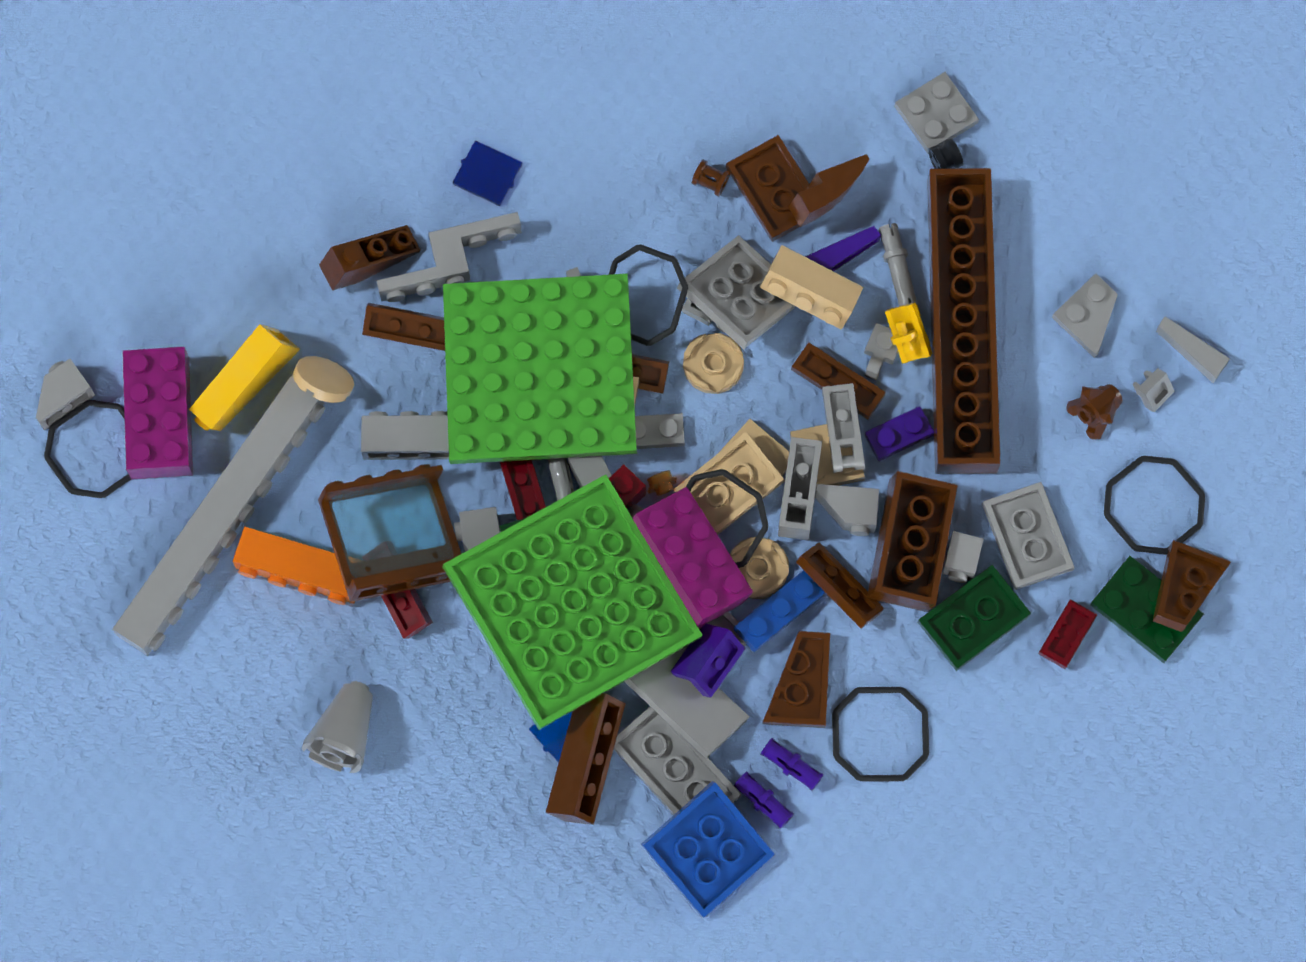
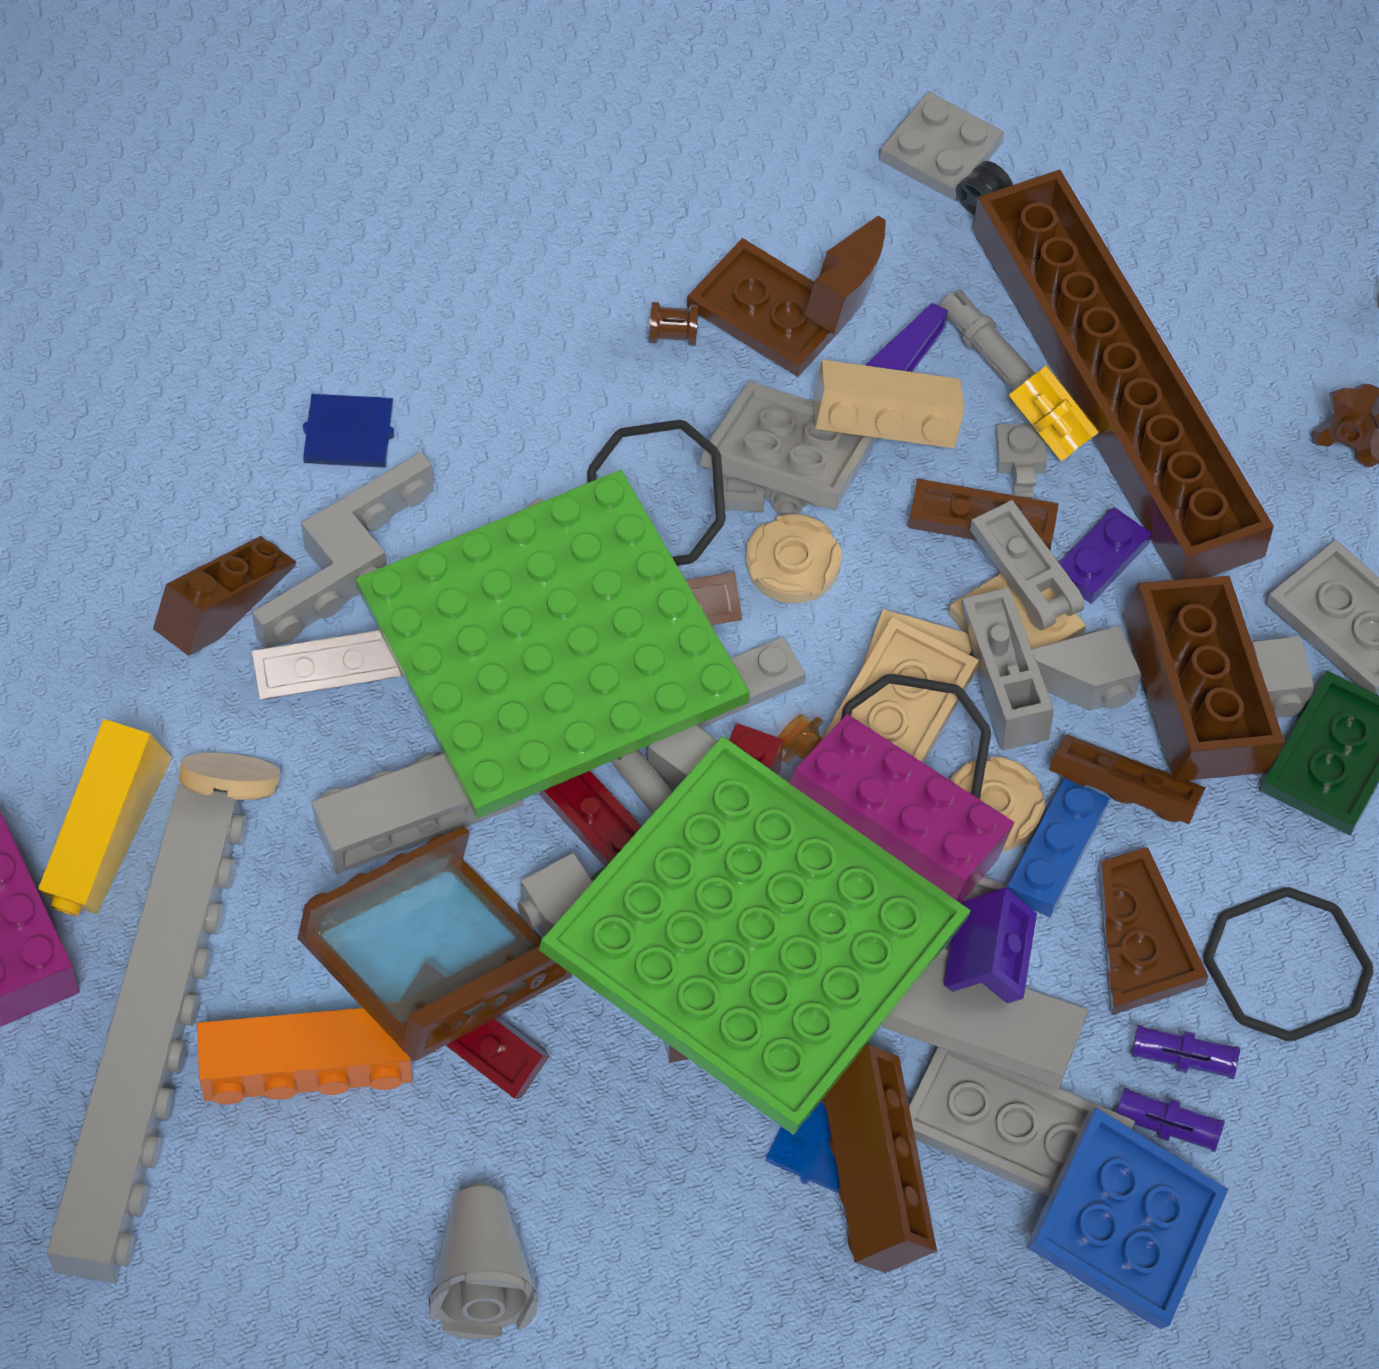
camera: 25 degrees left, 15 degrees down
light grey wing [1052,274,1118,358] -> none

